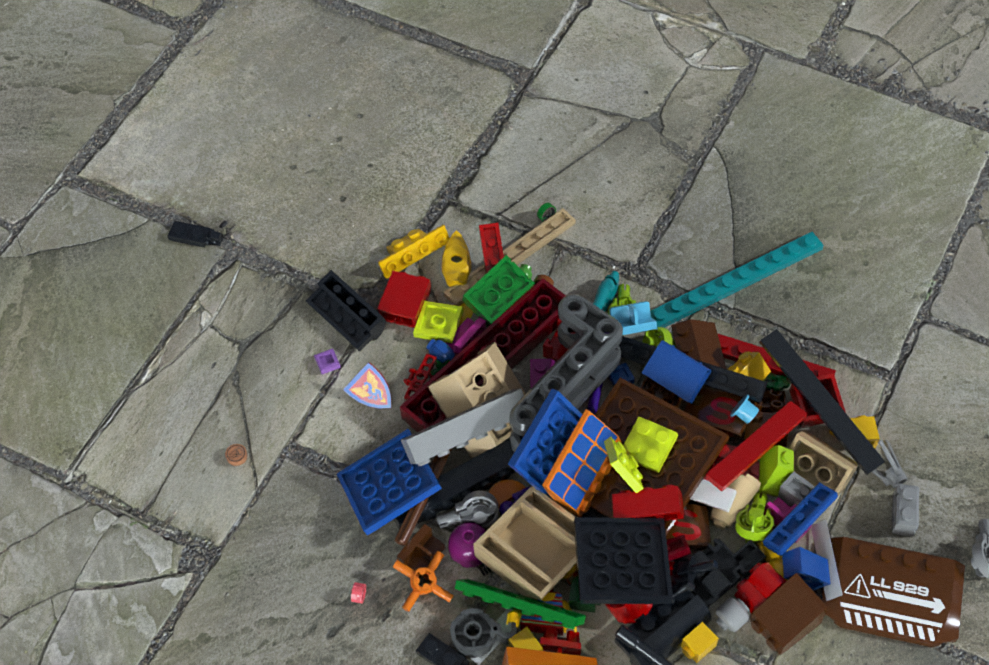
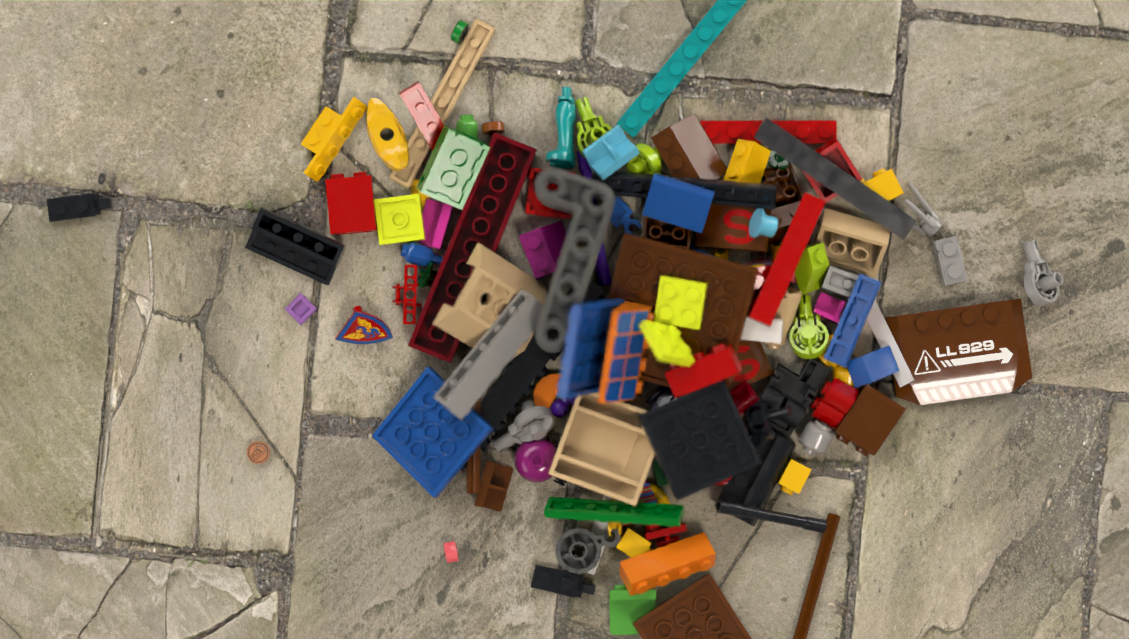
camera: 30 degrees left, 30 degrees up
orange bar [393,551,454,612] -> none

